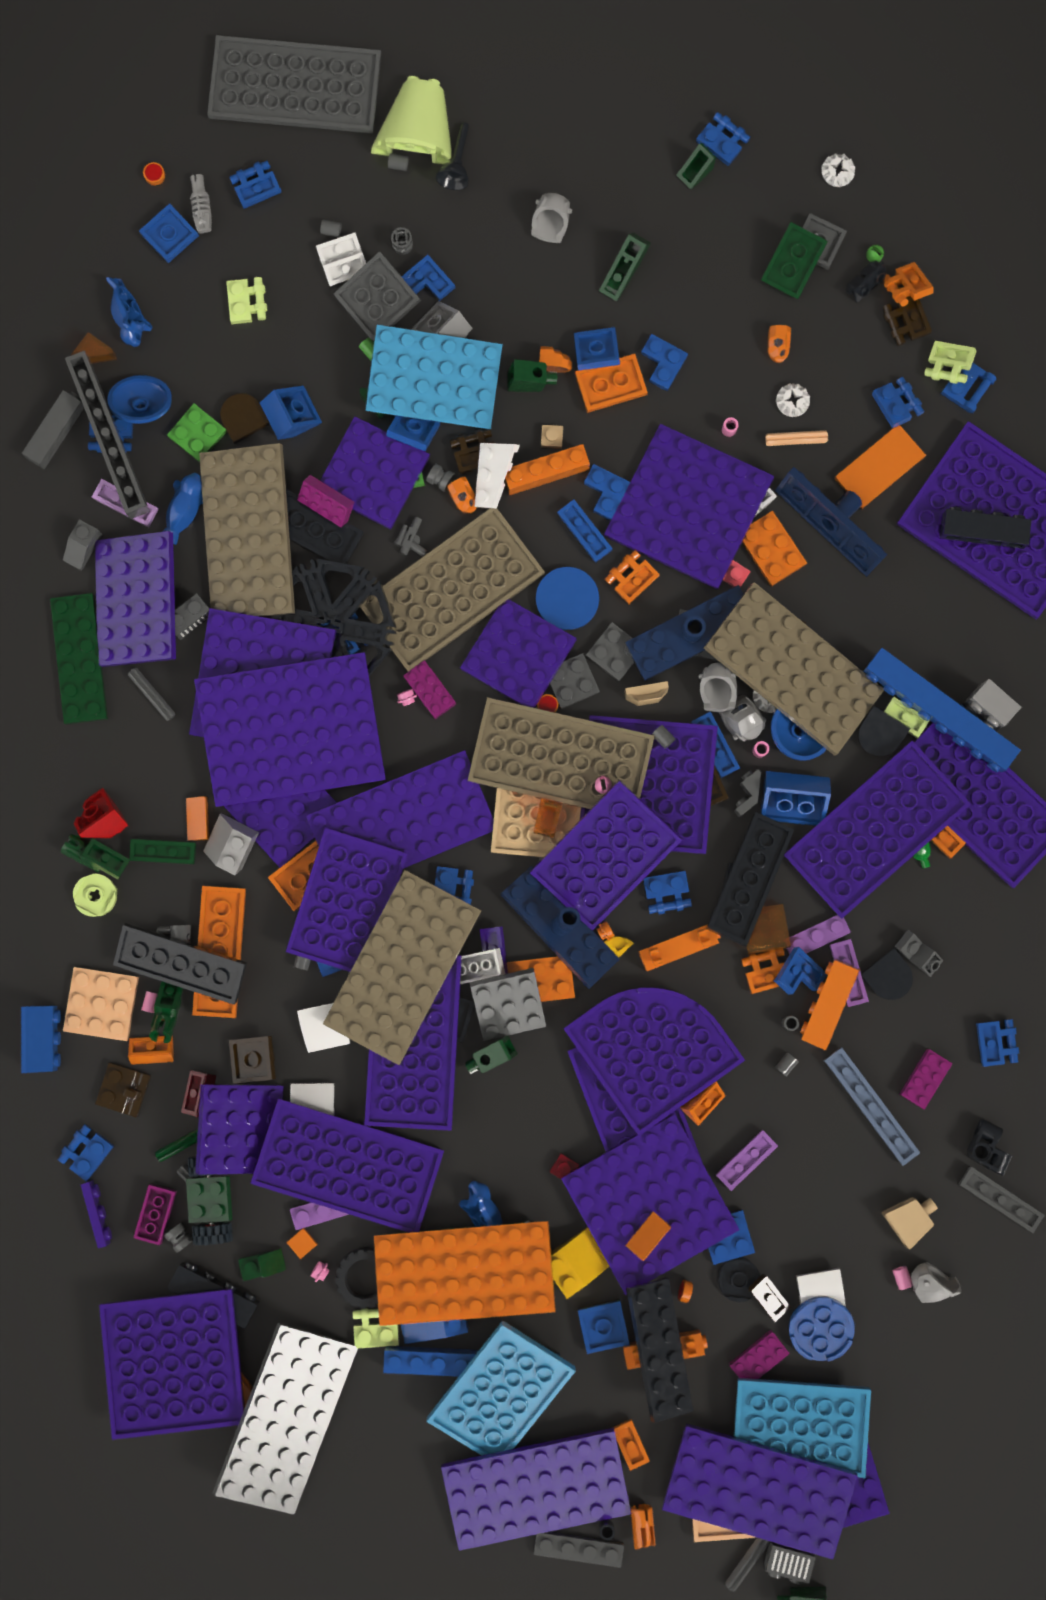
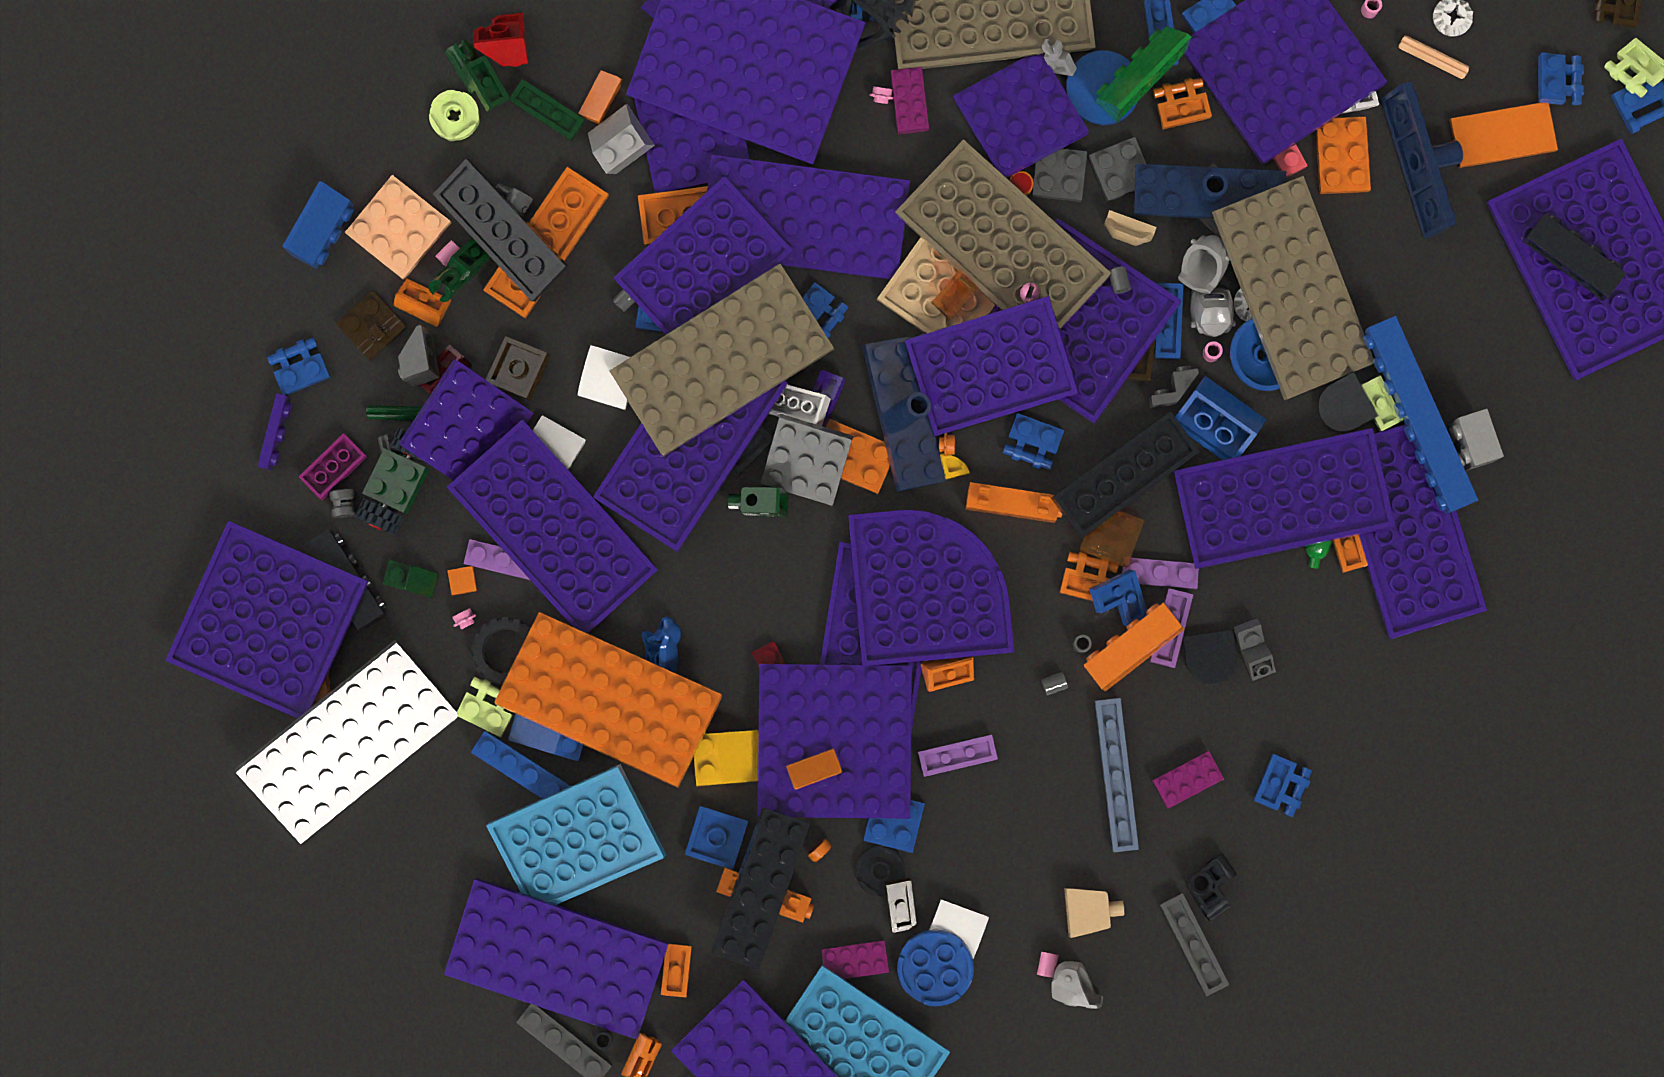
camera: 30 degrees right, 0 degrees up
none -> dark grey slope [398,325,440,387]
none -> light grey plate [1041,38,1077,76]
none -> green slope [1096,26,1191,122]

